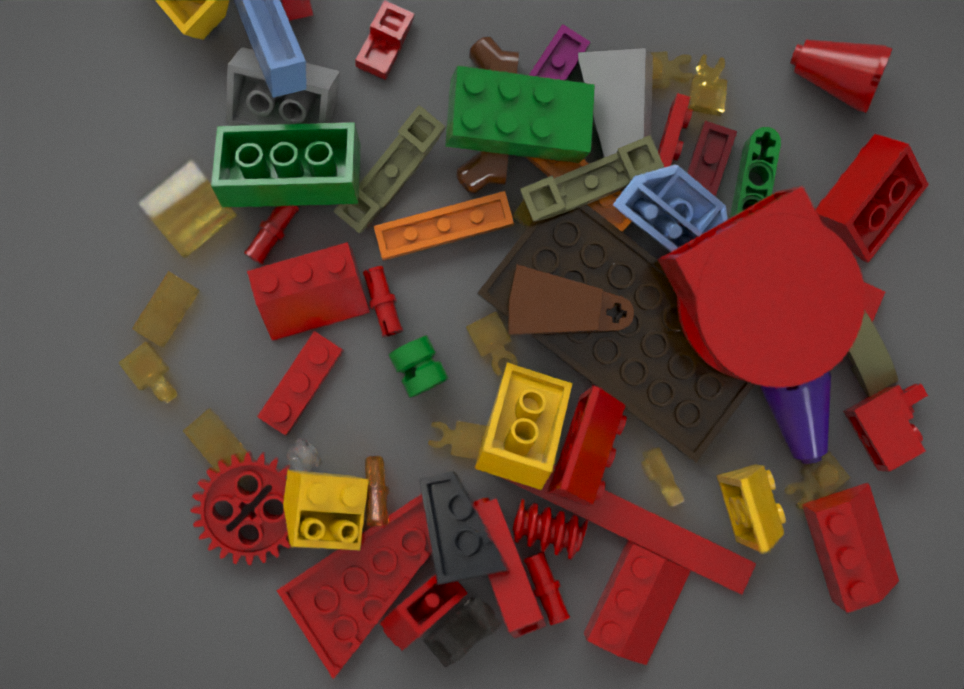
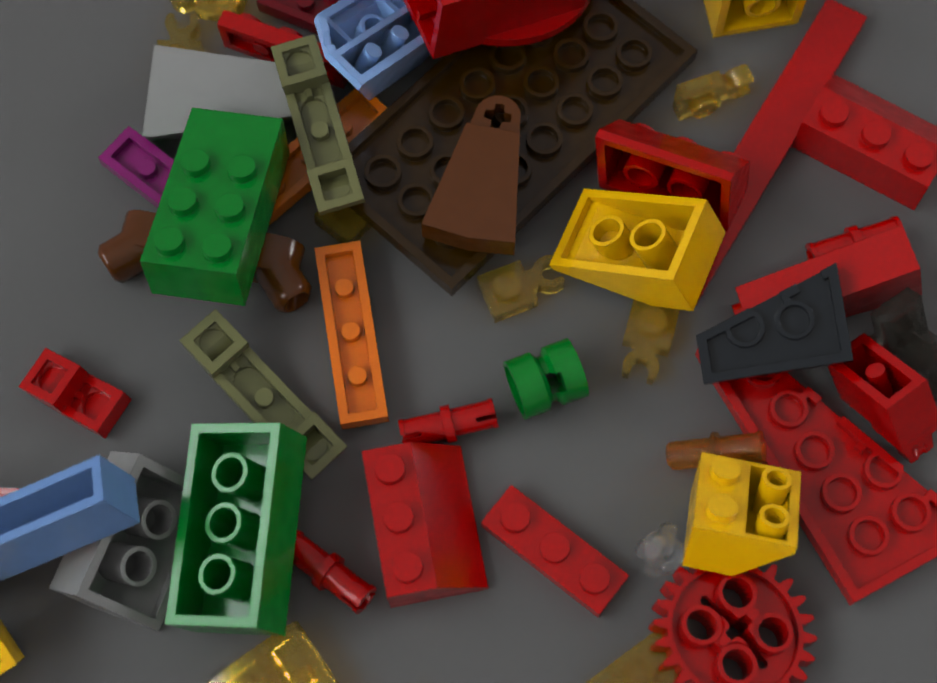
camera: 80 degrees left, 15 degrees down
red piece [512,498,588,560] -> none

